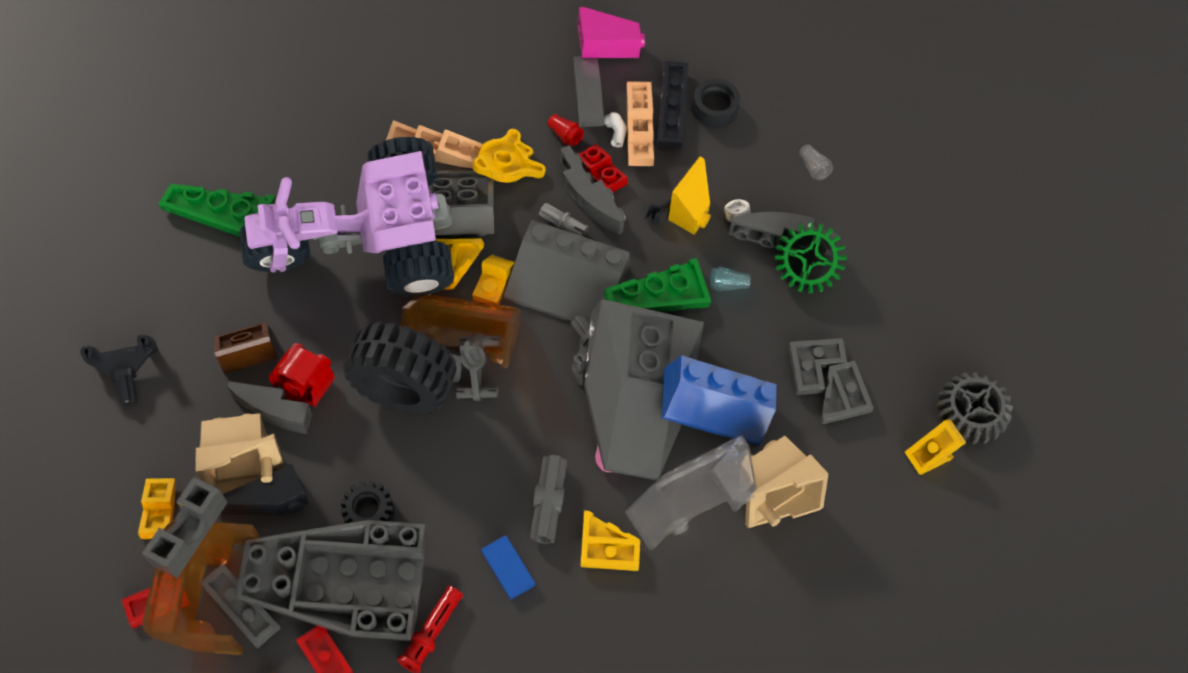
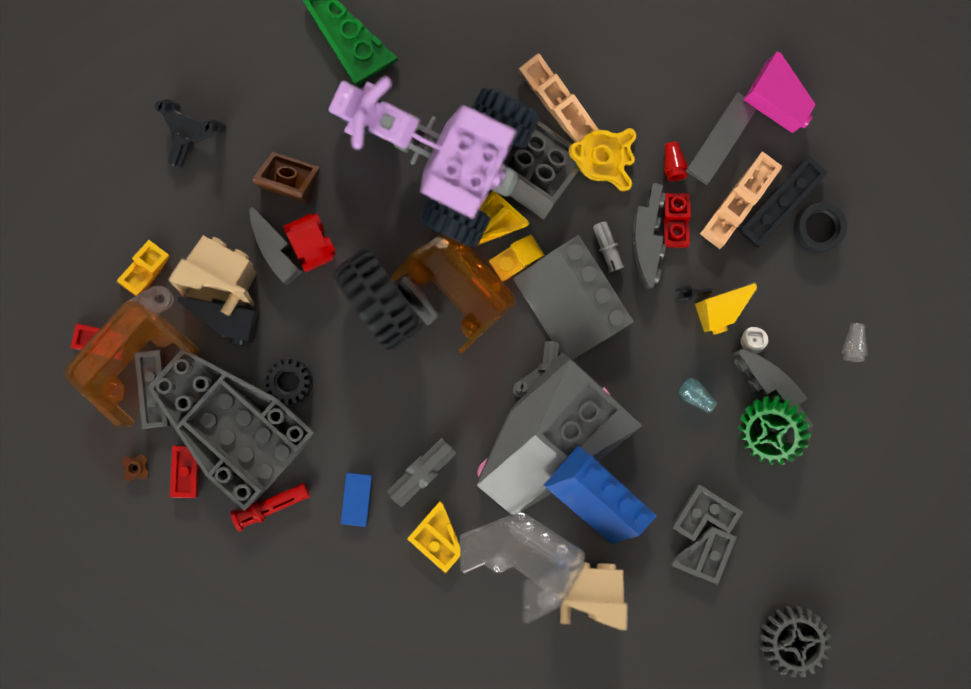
camera: 40 degrees right, 25 degrees up
dark grey arch [142,477,227,579] -> none
dark grey axle [456,333,501,401] -> none
green wing [603,258,711,312] -> none
white arm [604,112,627,148] -> none
yellow slope [905,420,966,475] -> none

